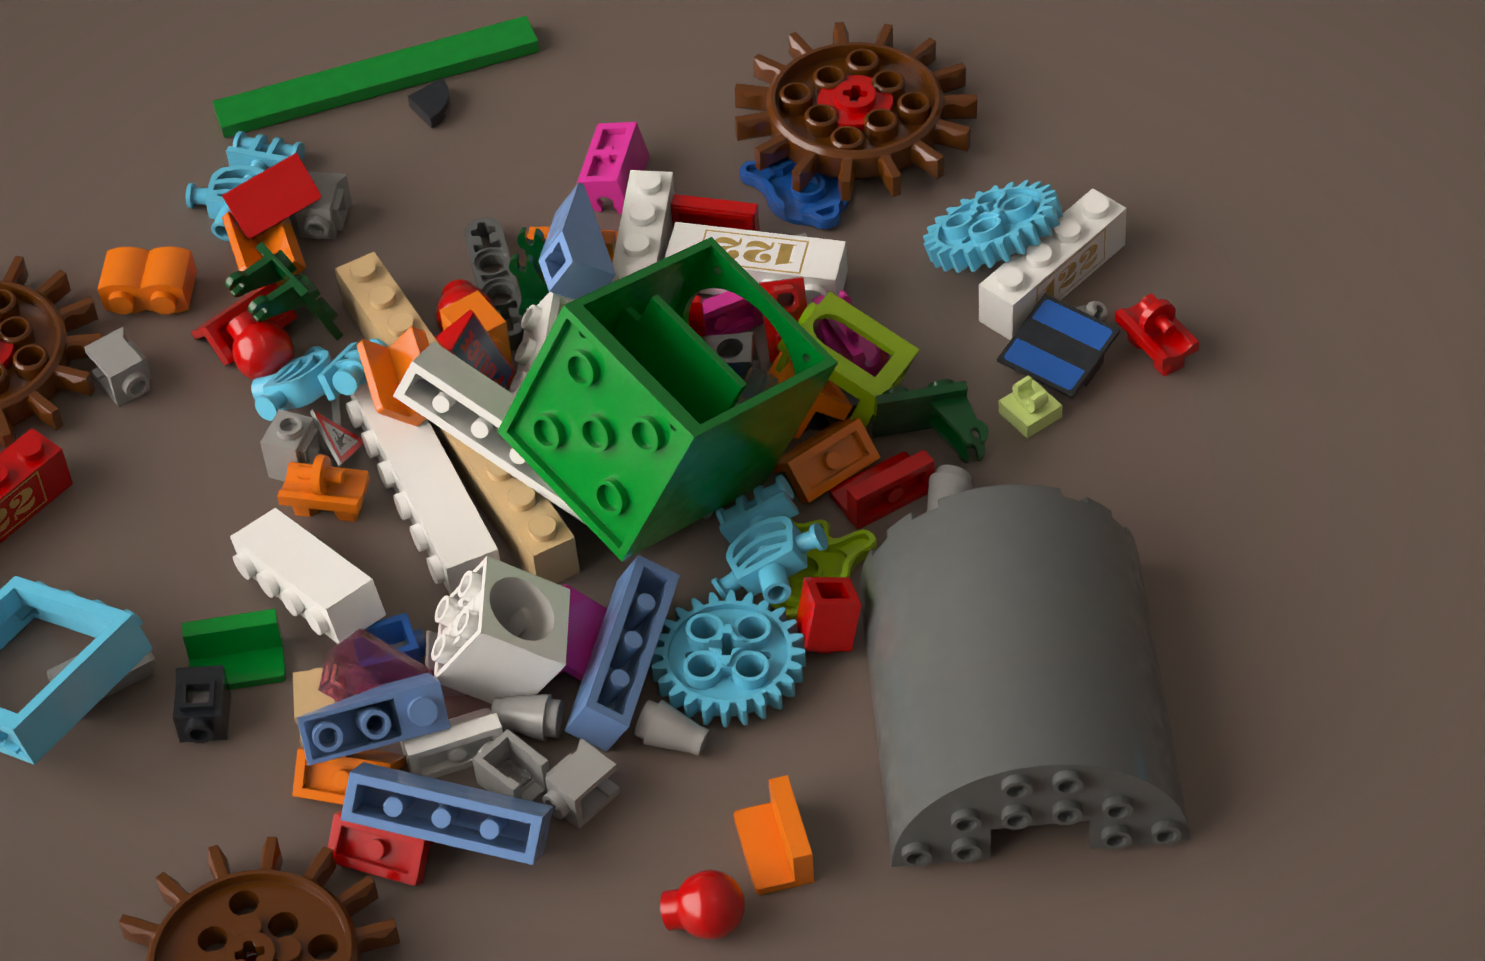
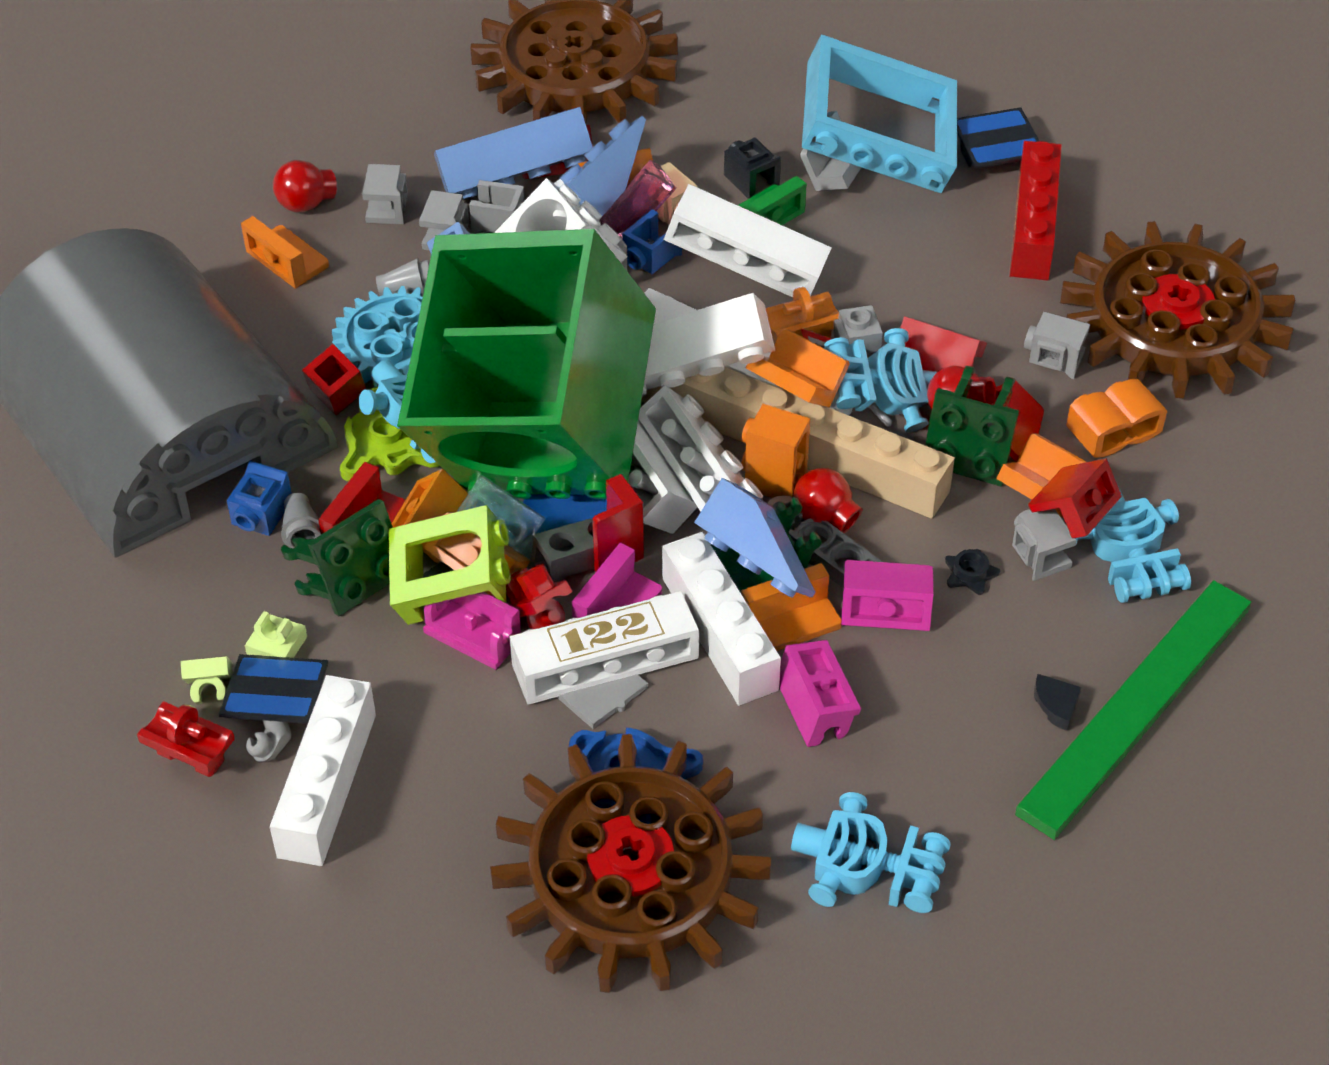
camera: 145 degrees right, 0 degrees up
slope [435,309,515,388] -> none
red tile [670,194,760,231] -> none
medium azure gear [923,180,1063,273] -> none
none -> yellowish green tile [181,656,233,704]
none -> light grey window [362,164,408,224]
none -> medium azure piece [791,792,951,913]
none -> dark pink panel [841,560,933,631]
none -> panel [900,316,987,372]
none -> black plate [945,549,1000,595]

